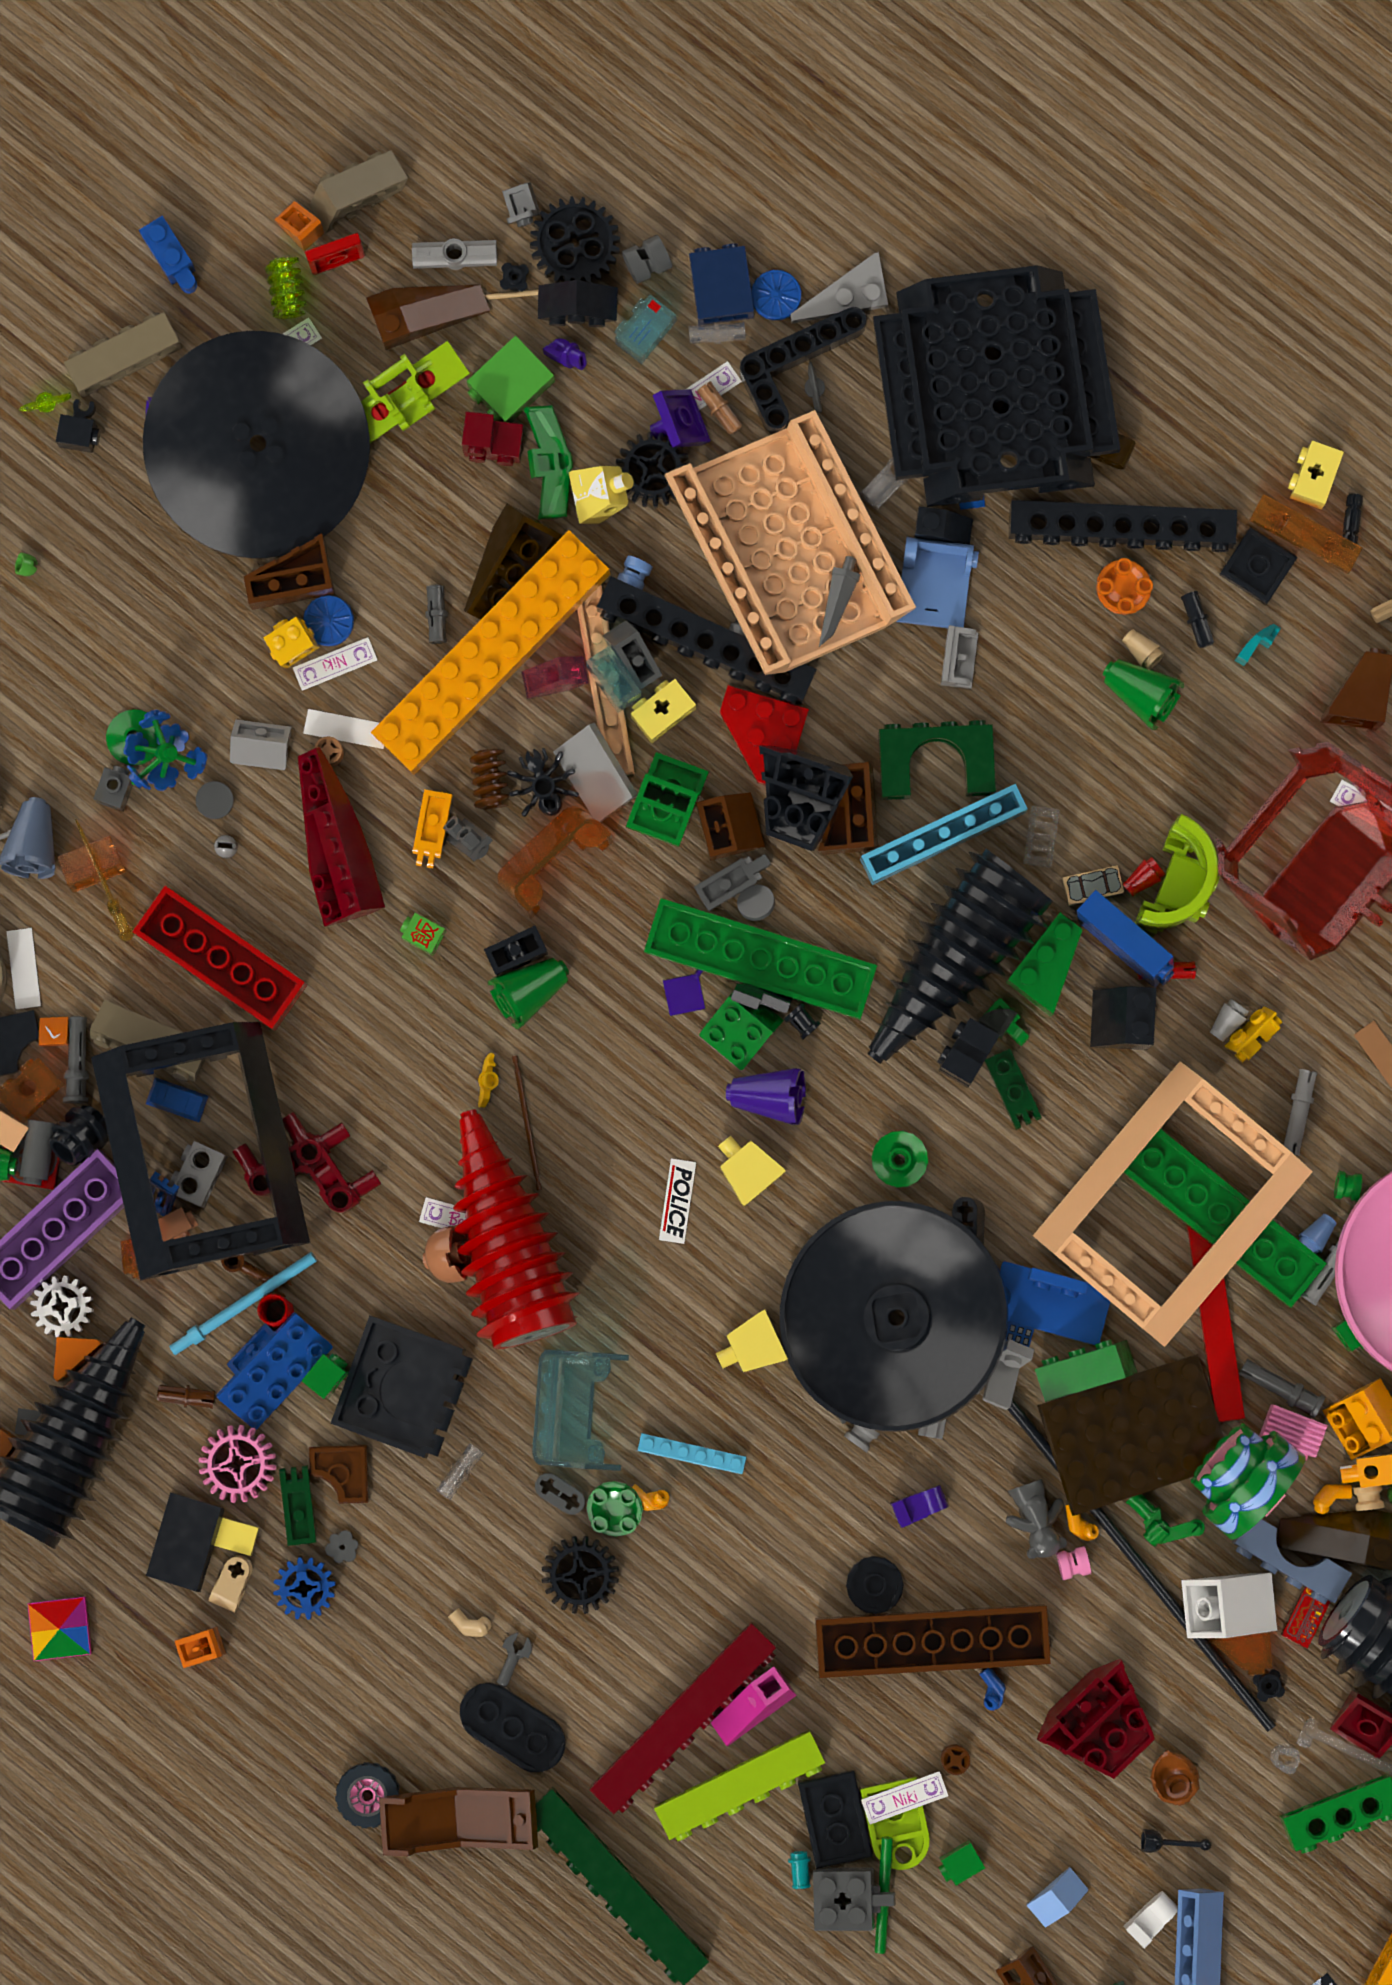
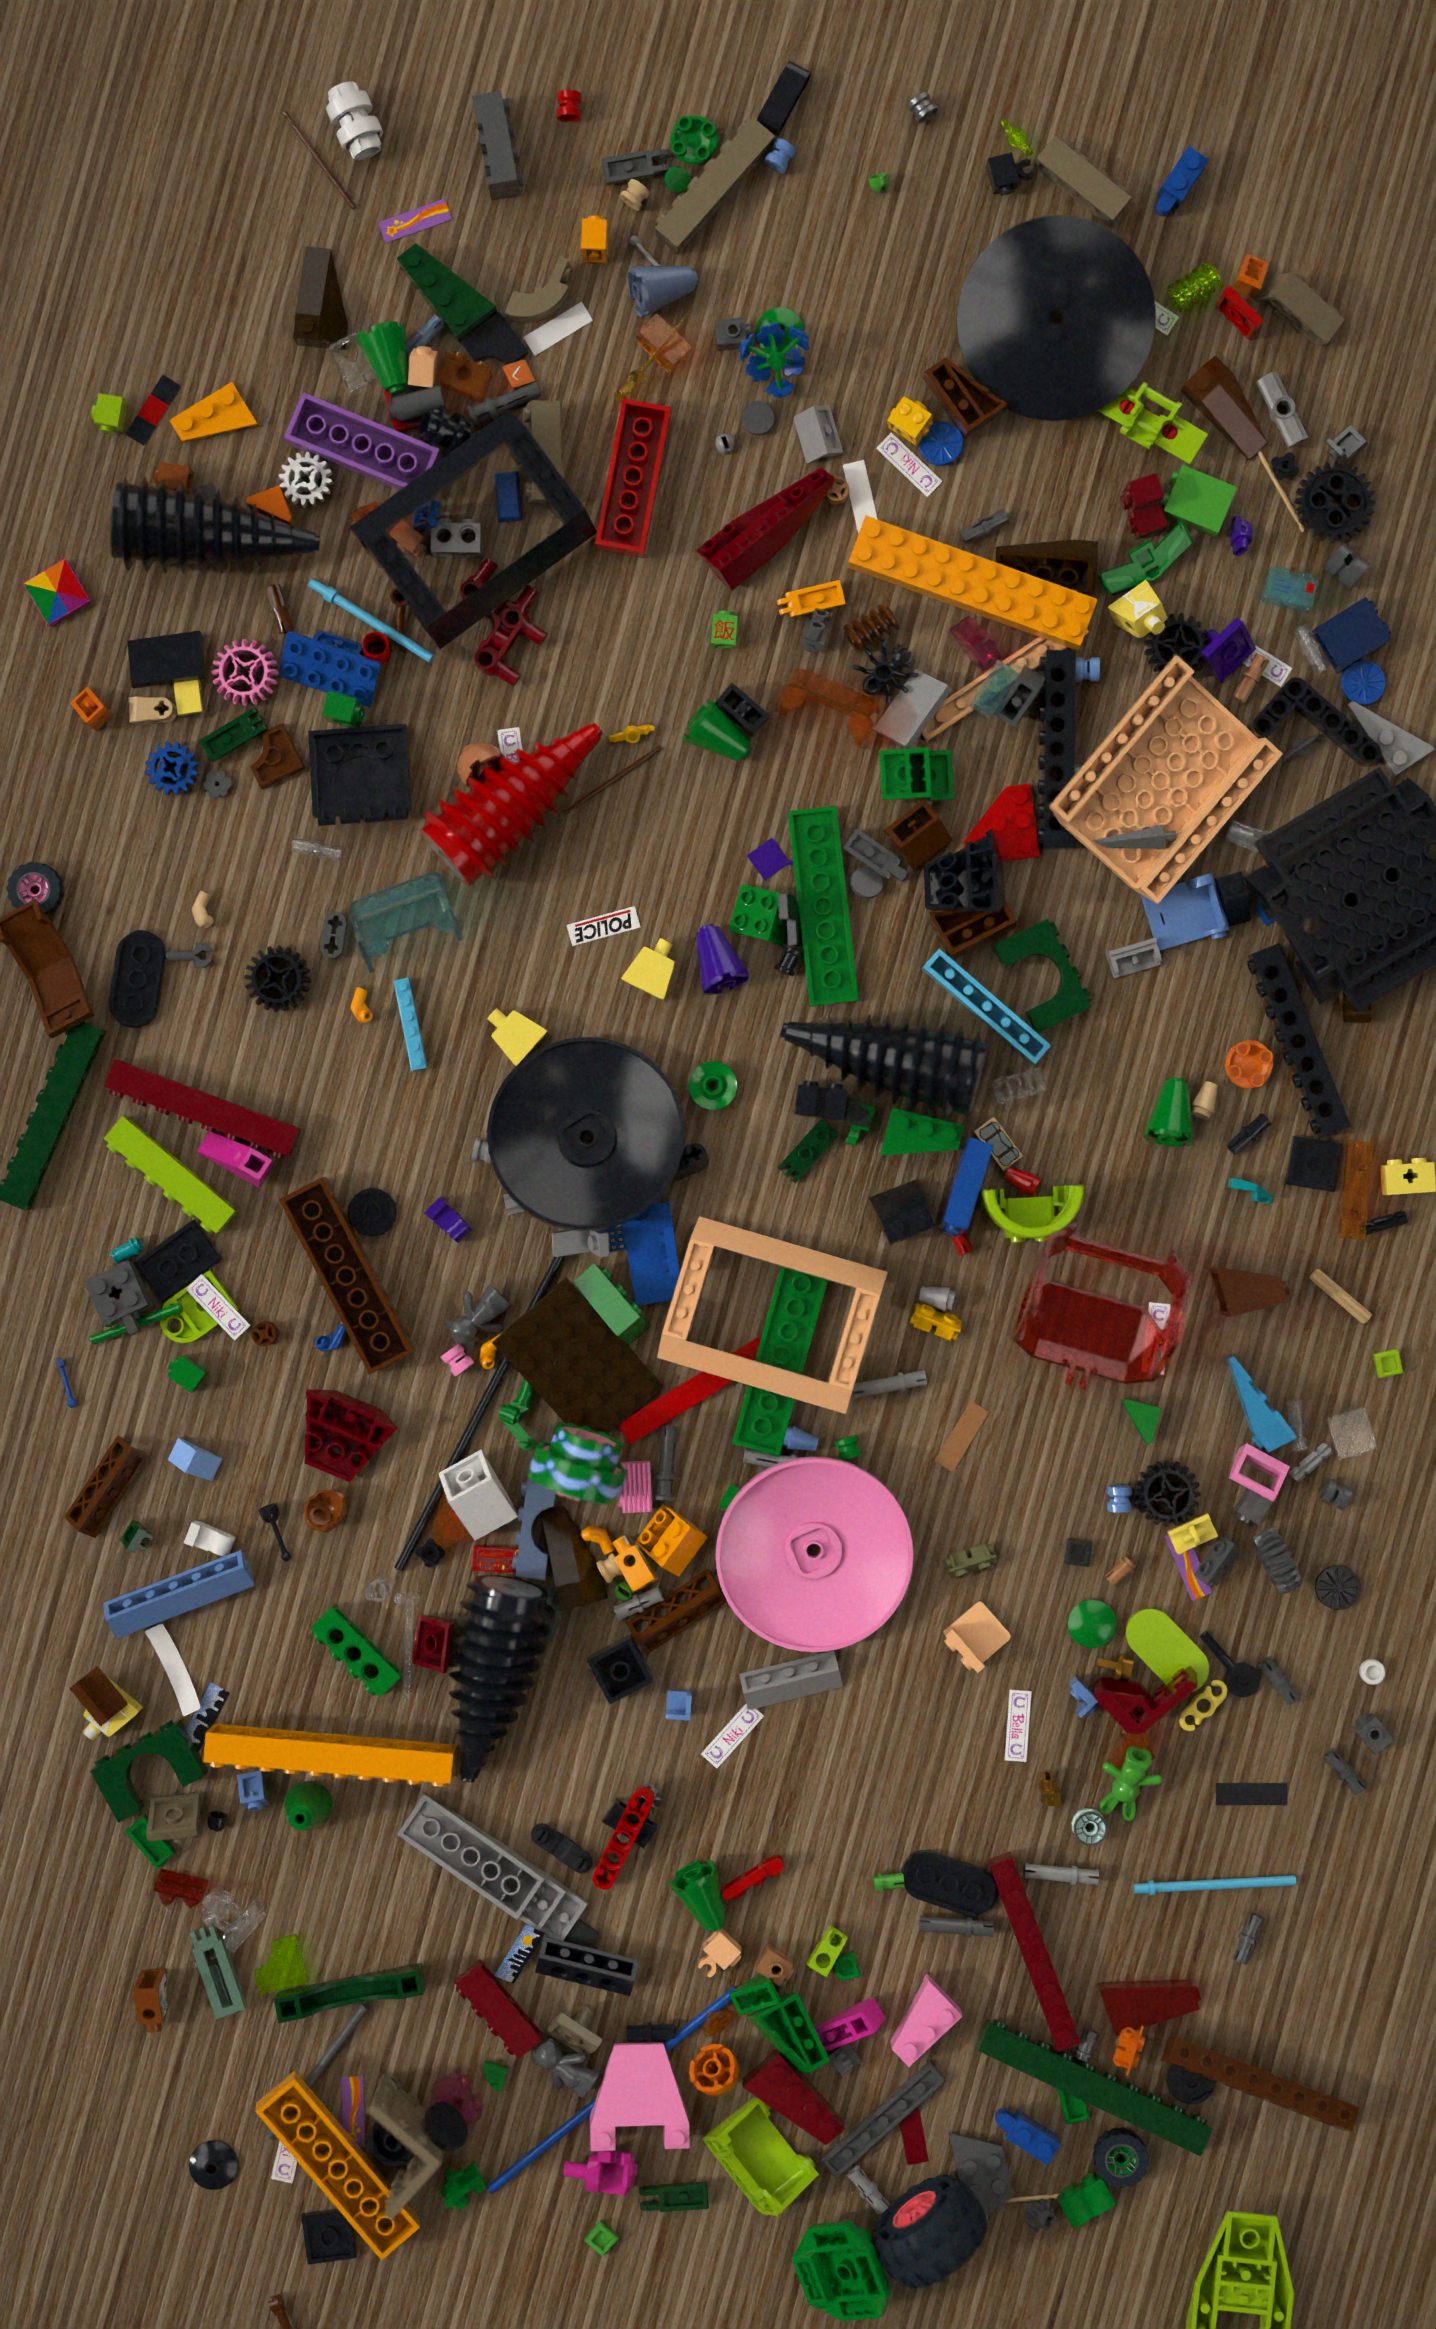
camera: 65 degrees right, 5 degrees up
black brick [538,280,618,327] -> none
green dish [586,1481,643,1537] -> none
light yellow brick [631,679,696,744] -> none

